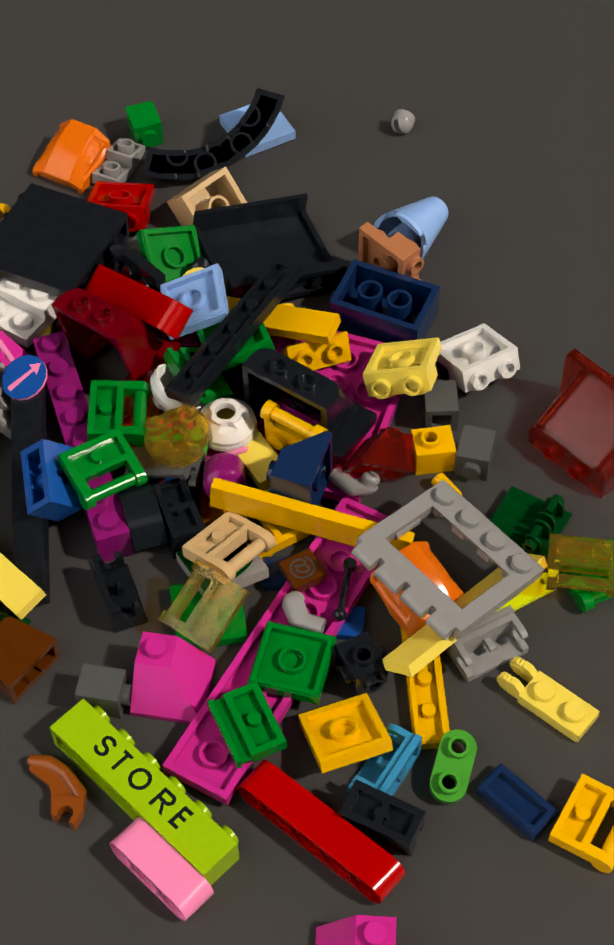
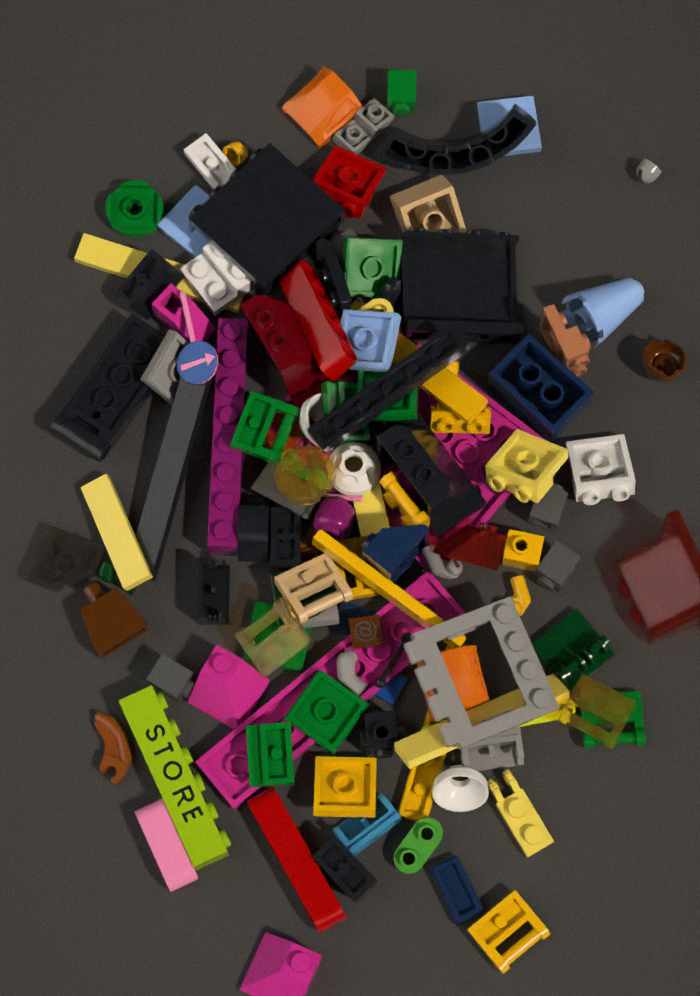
camera: 20 degrees right, 20 degrees up
blue brick [20,439,82,522] -> none
green plate [57,428,148,511] -> none
none -> white piece [432,765,489,812]
none -> reddish brown hair [642,338,687,382]

